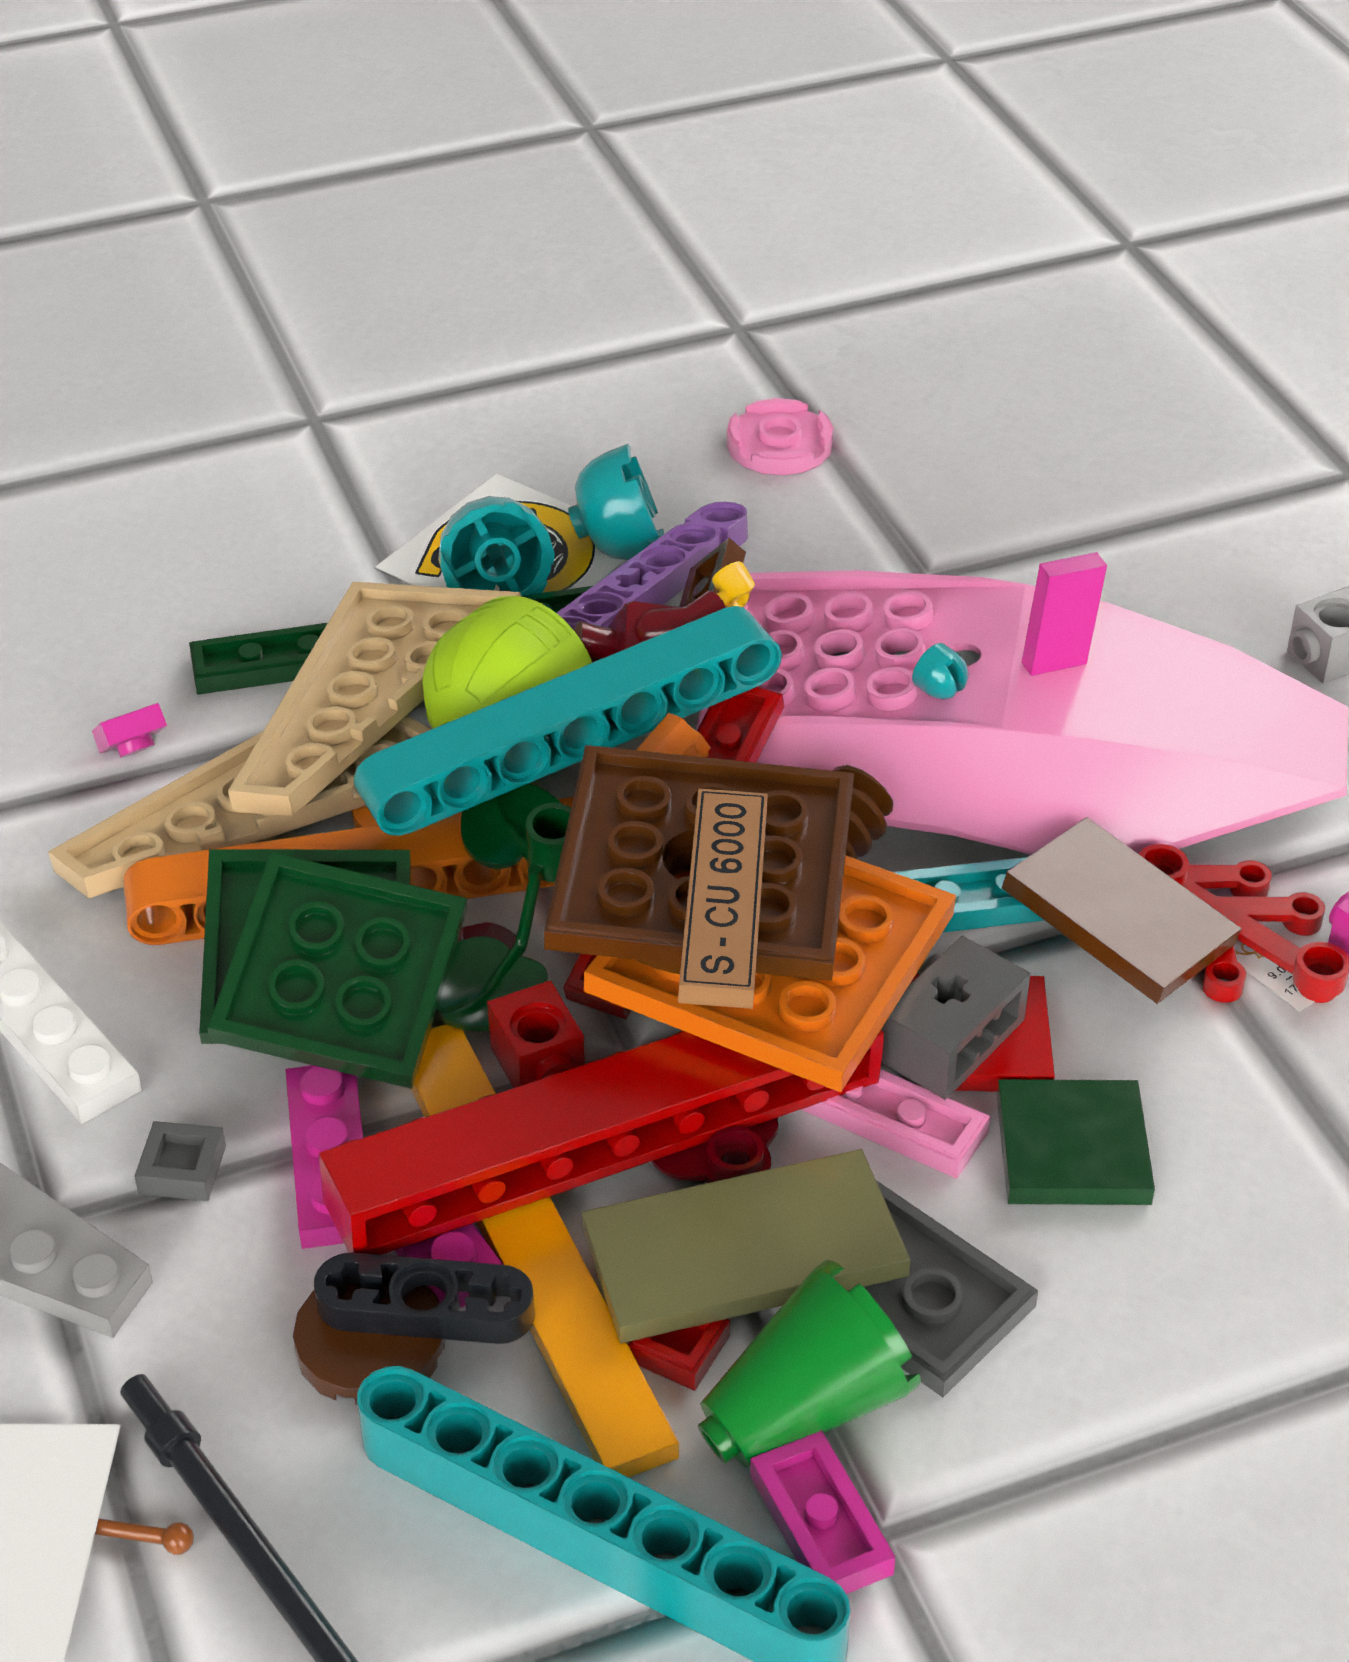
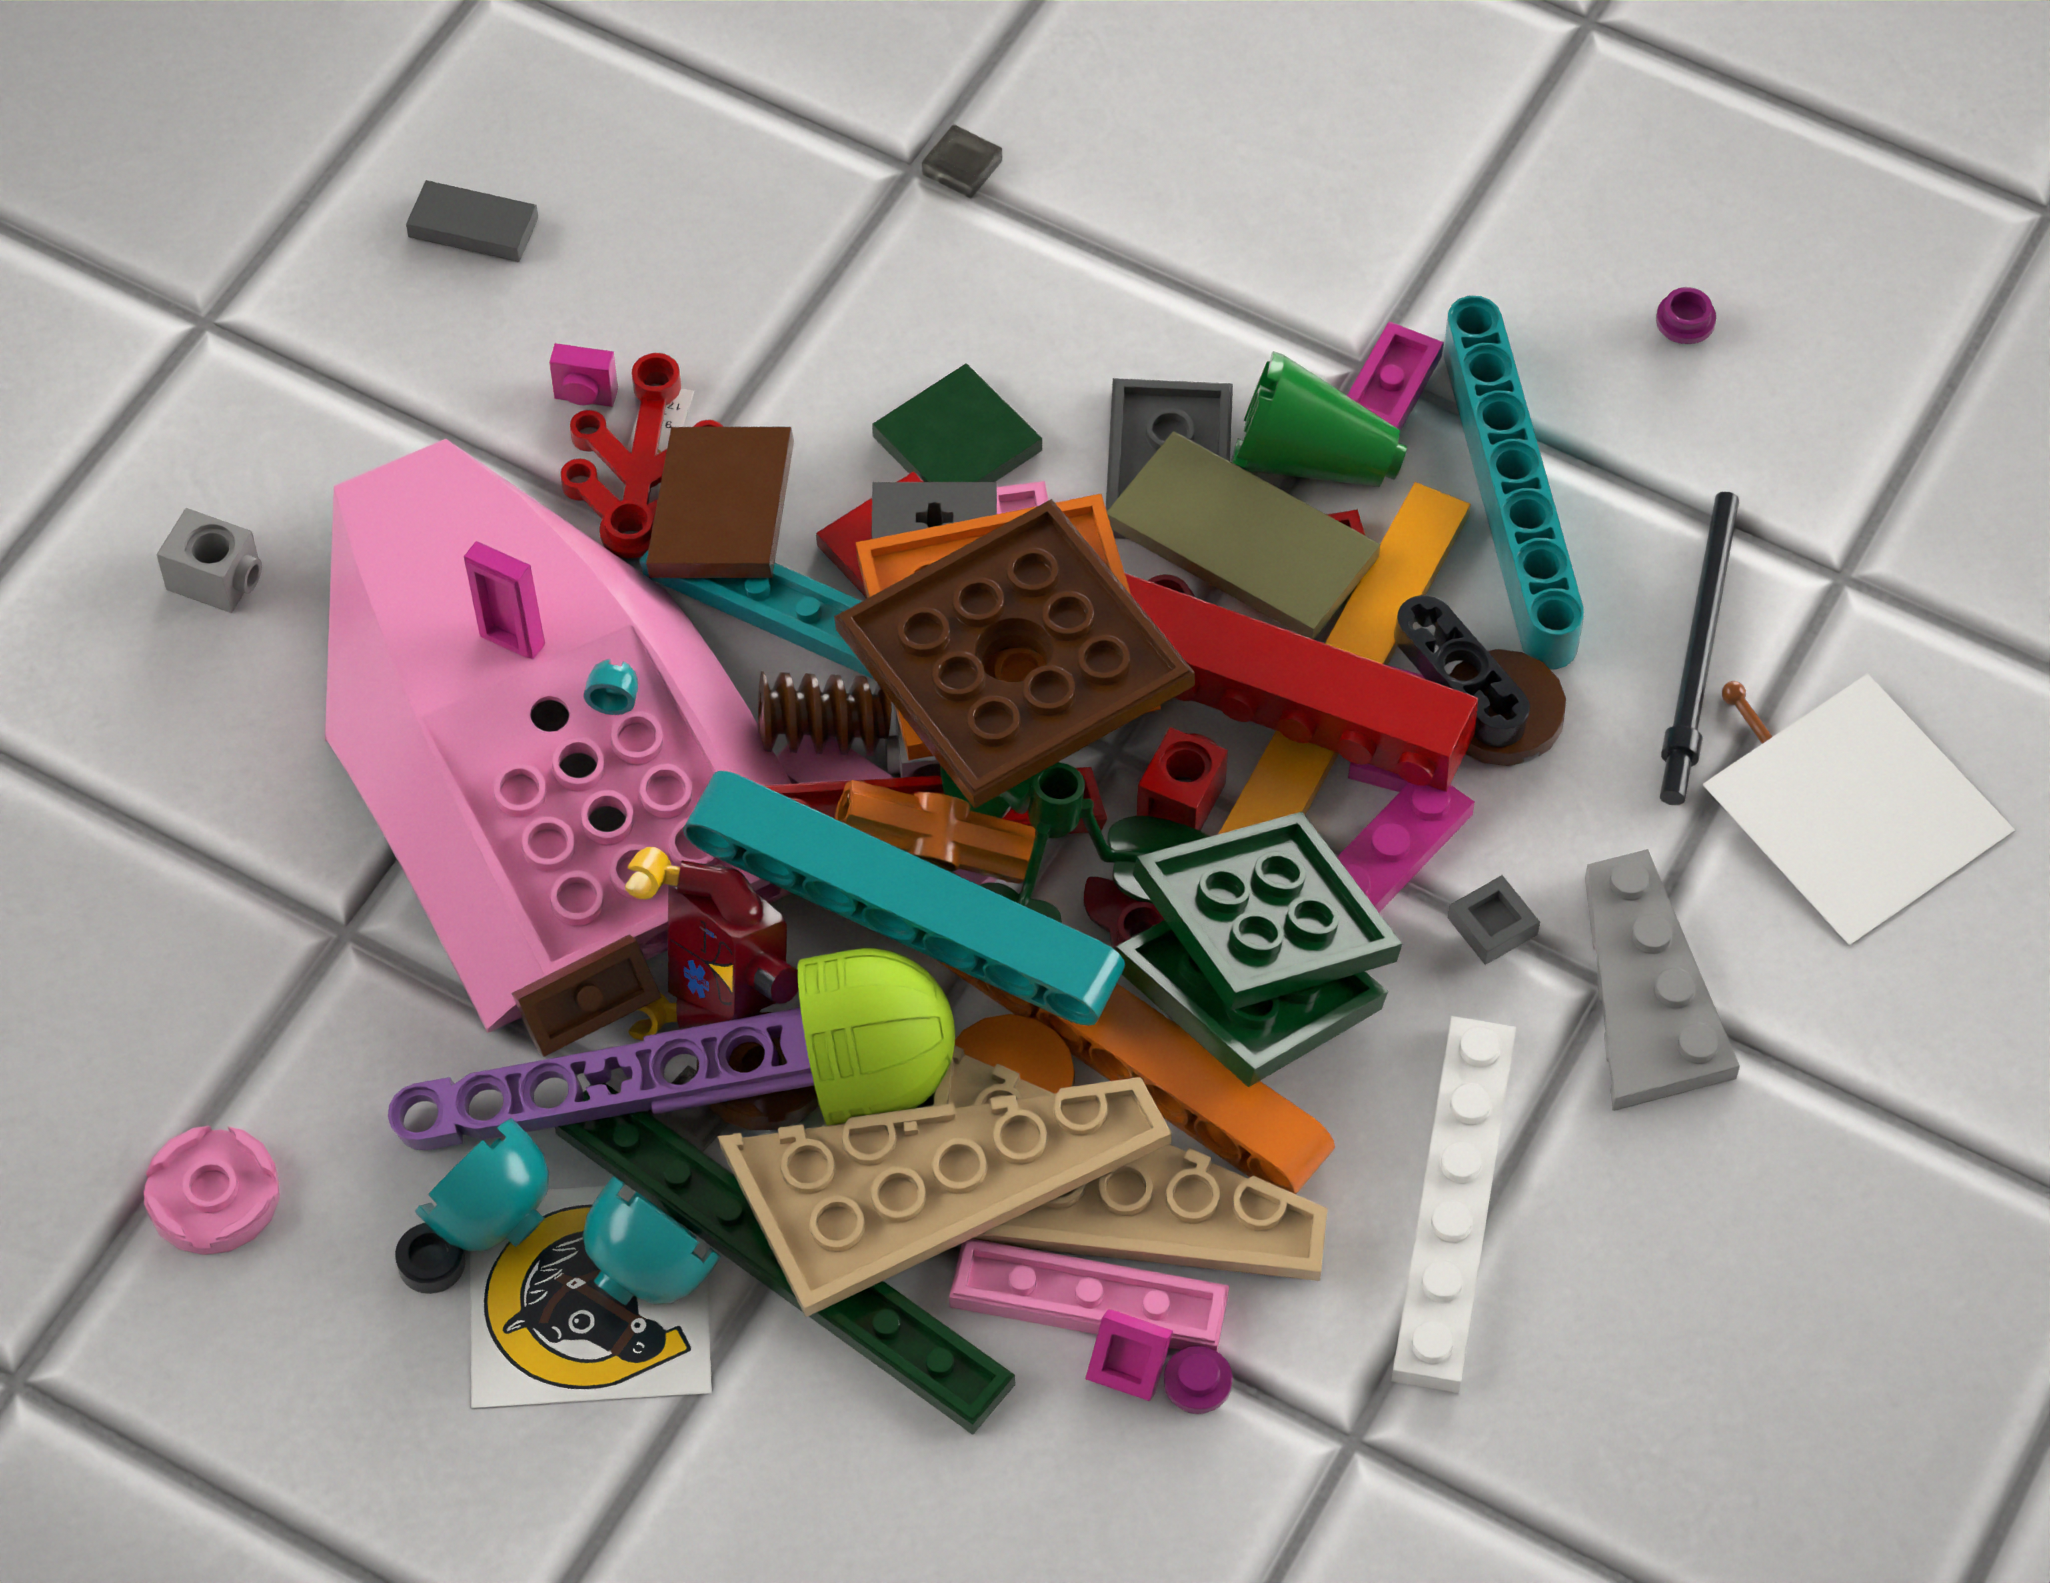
camera: 130 degrees left, 15 degrees up
medium nougat tile [678,789,768,1009] -> none
none -> bright pink tile [949,1238,1229,1352]
none -> magenta plate [1164,1346,1233,1414]

